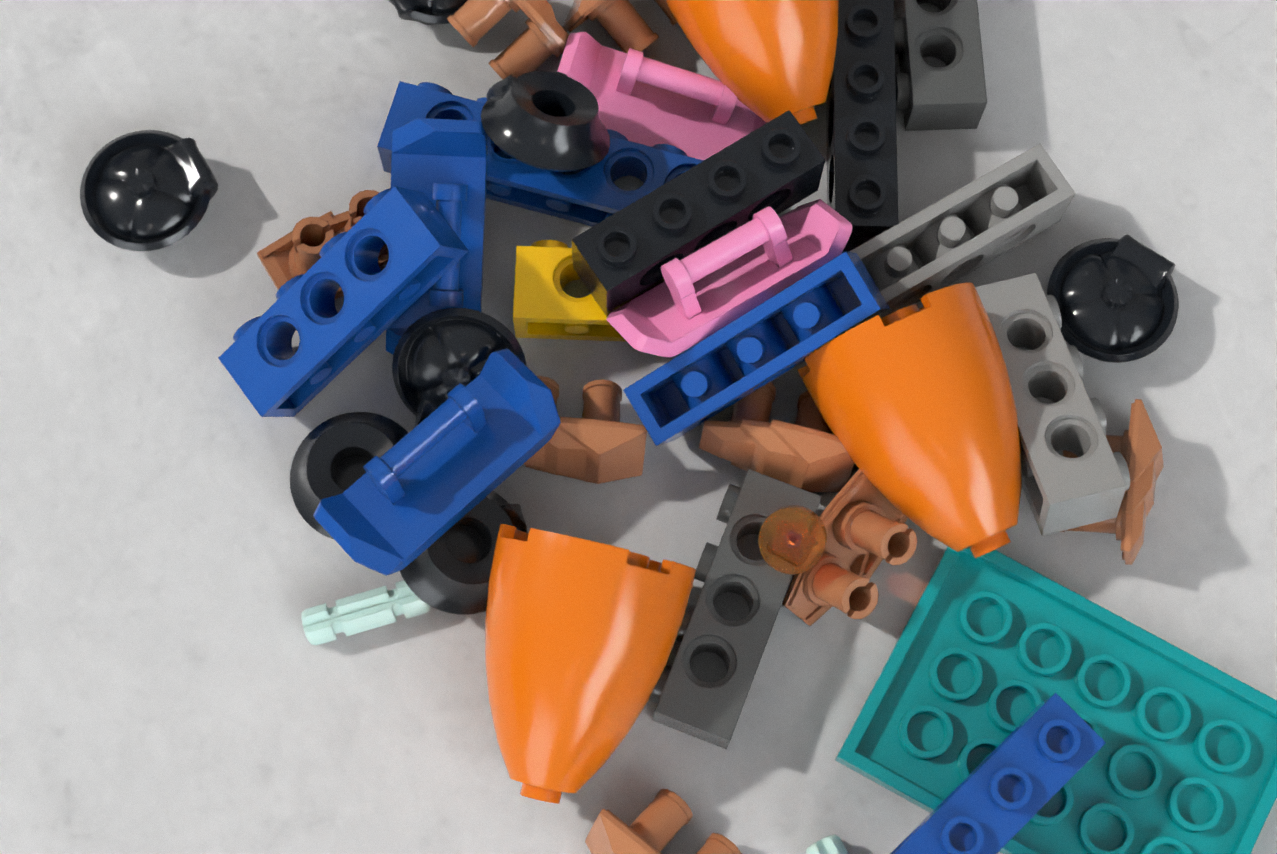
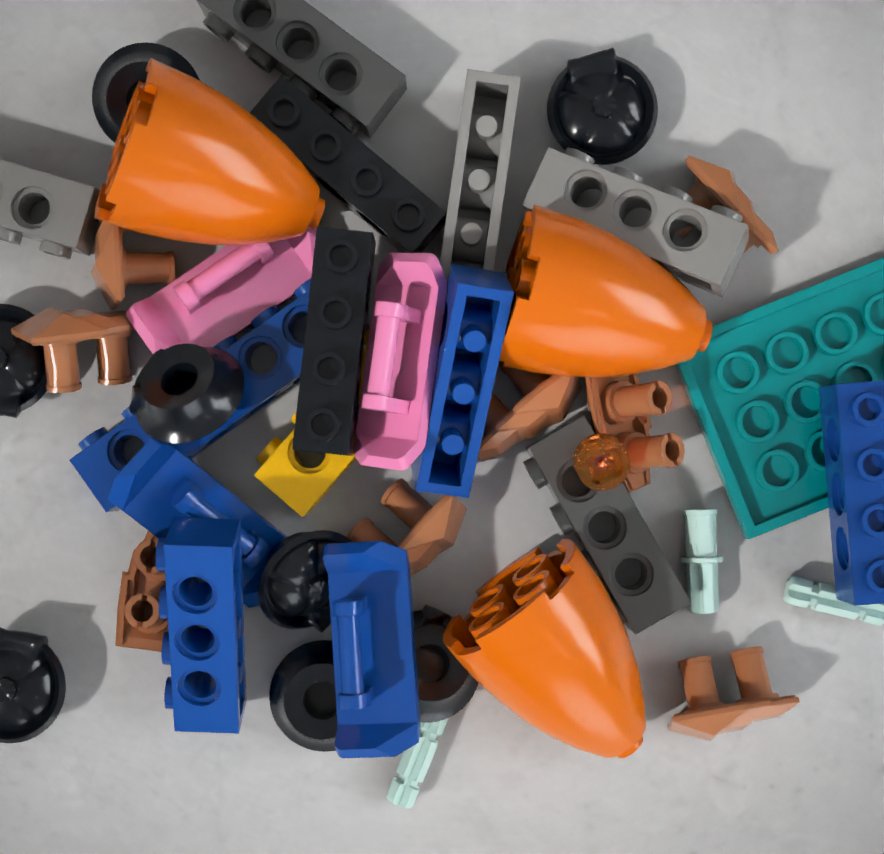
camera: 45 degrees left, 15 degrees up
none -> light aqua axle [680,509,723,614]

